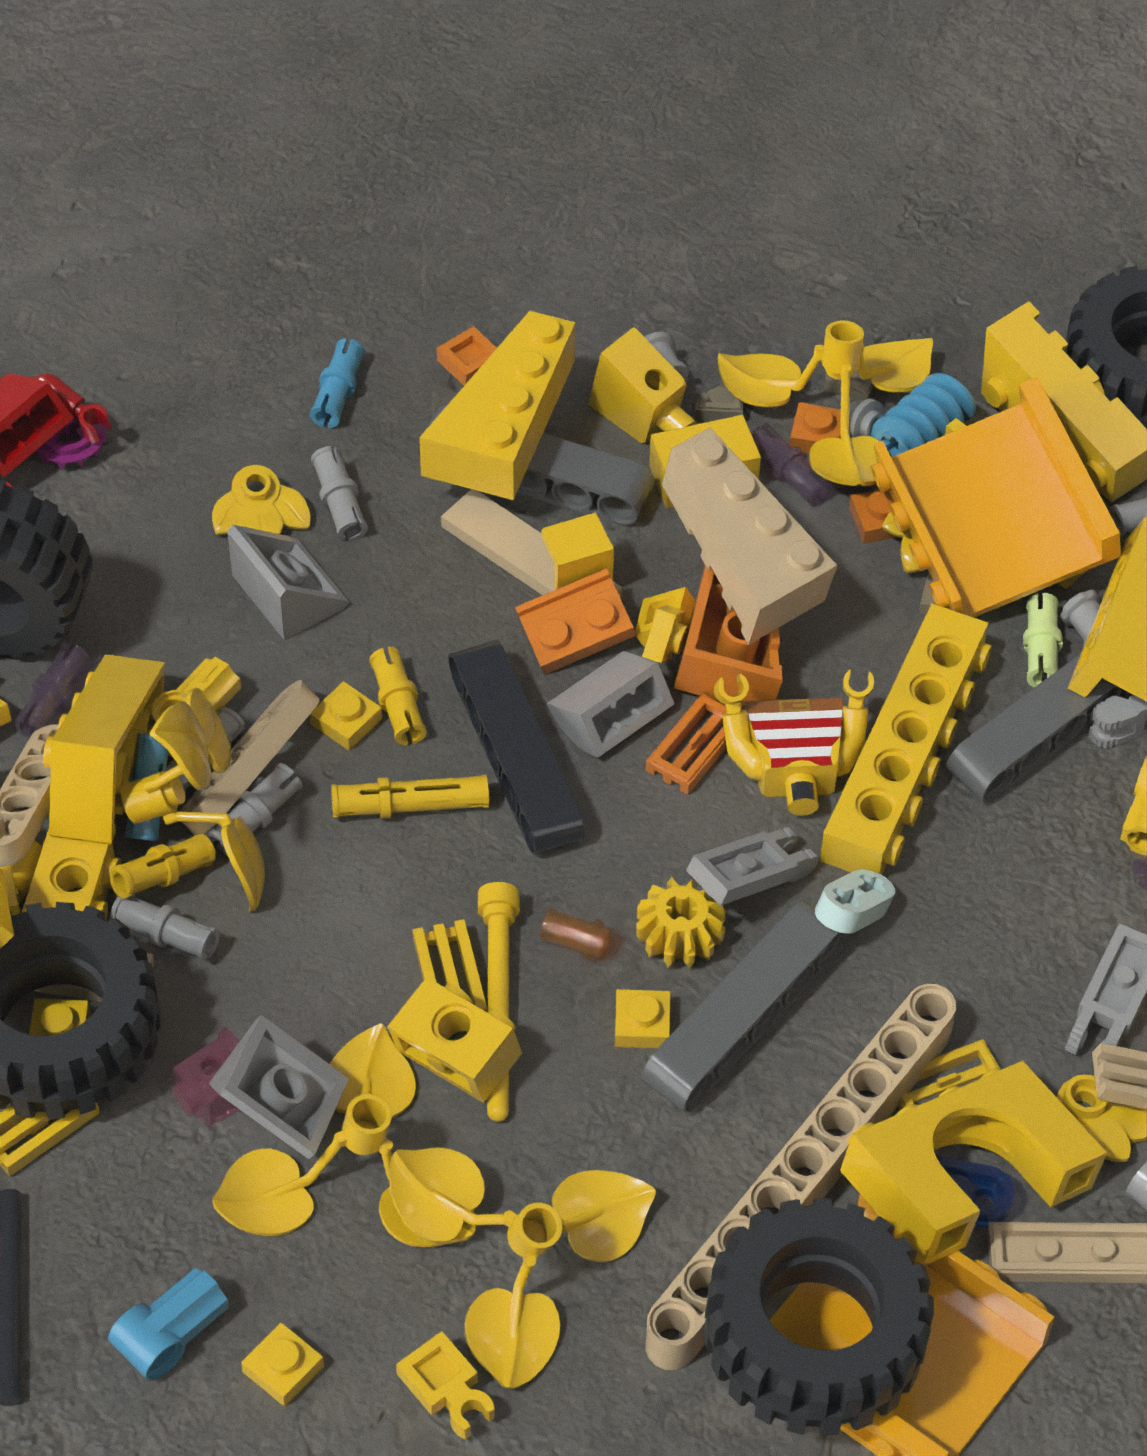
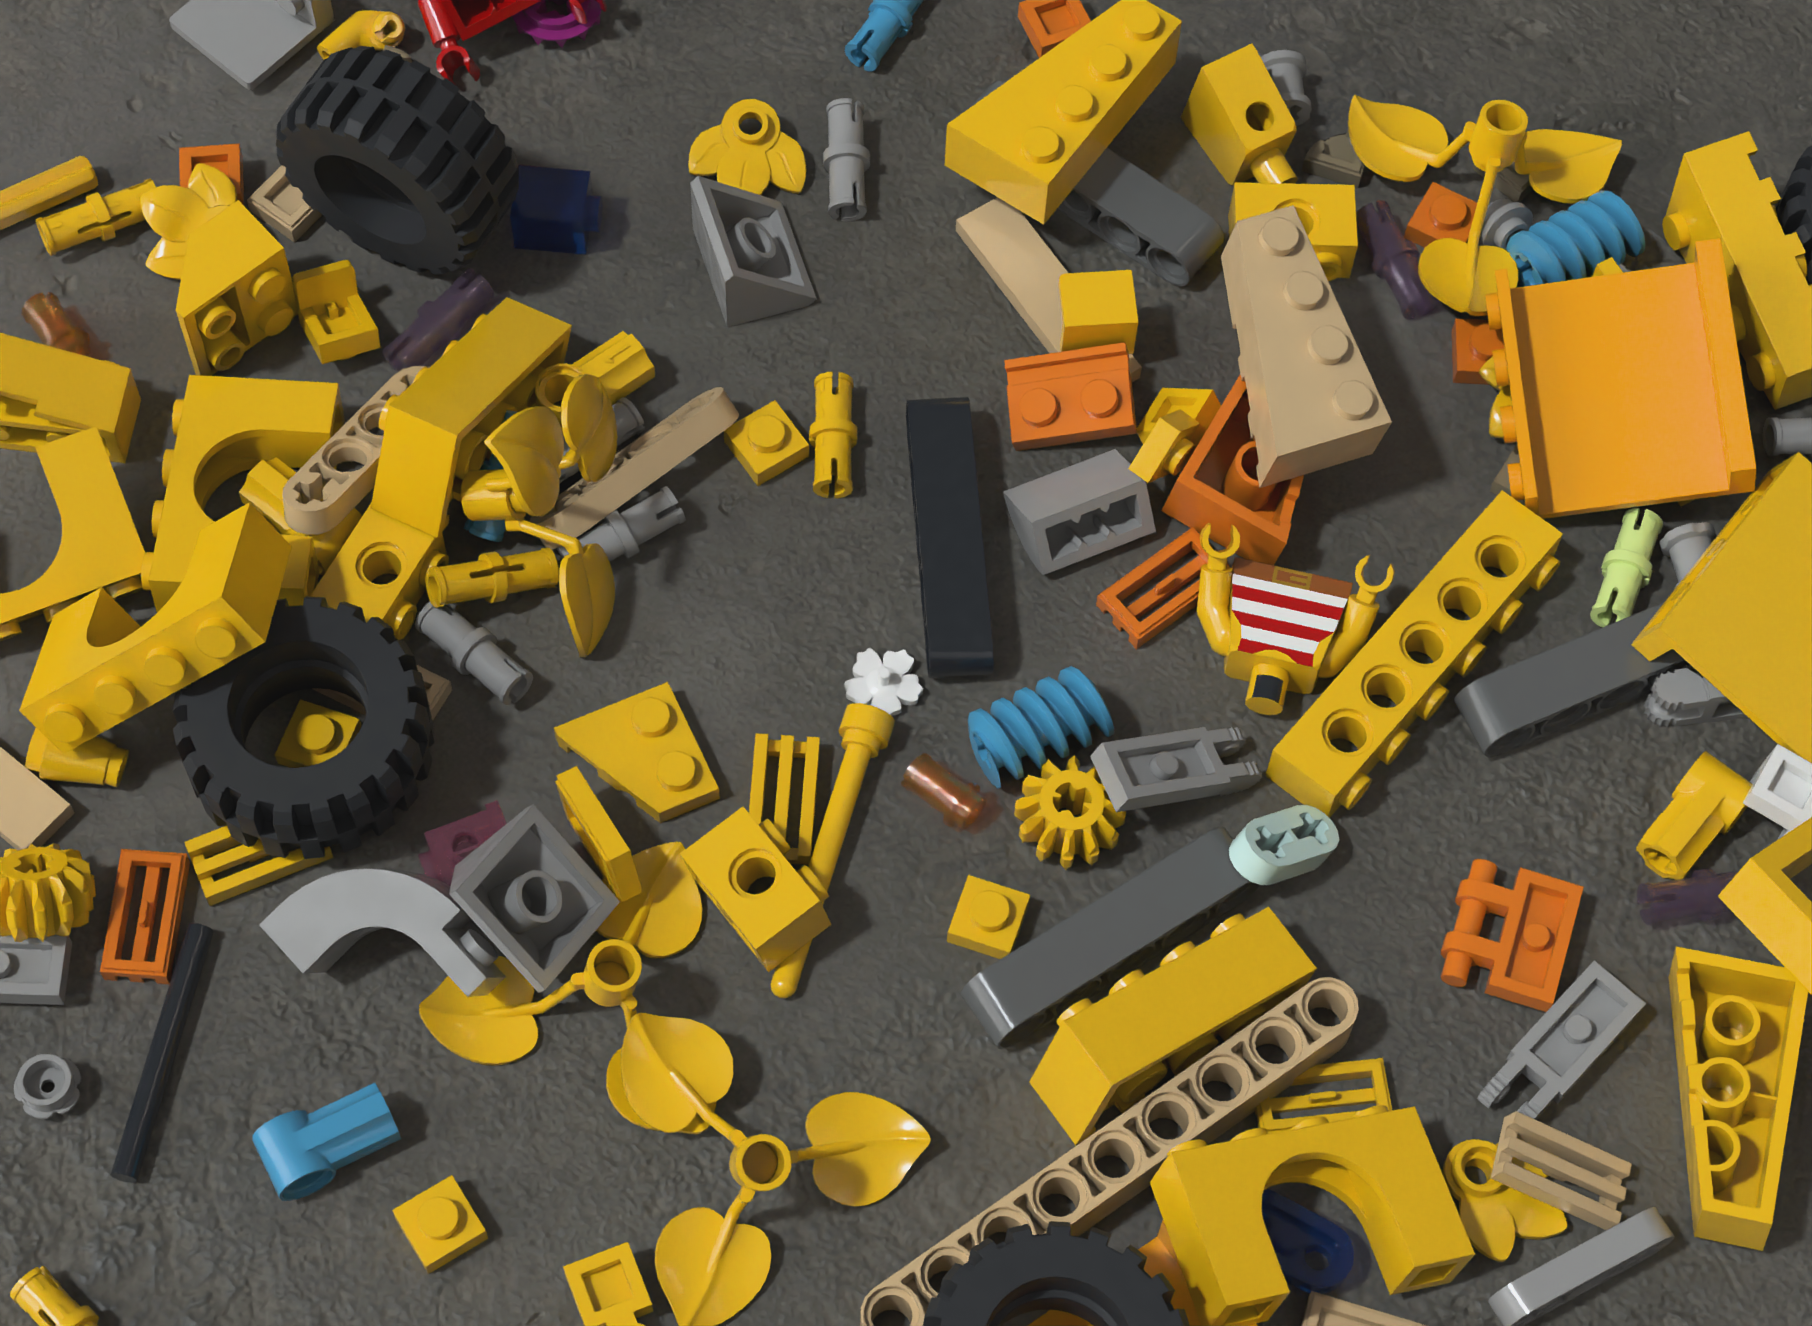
camera: 15 degrees right, 10 degrees up
yellow pin [331,774,489,819] -> none
none -> light grey arch [259,869,506,997]
none -> clear blue brick [510,165,603,255]
none -> yellow wing [554,682,720,823]
none -> yellow tile [555,766,643,902]
none -> white plant [844,648,923,716]
none -> dark azure piece [968,666,1114,788]
none -> yellow wedge [1029,906,1317,1146]
none -> orange plate [1441,859,1584,1012]

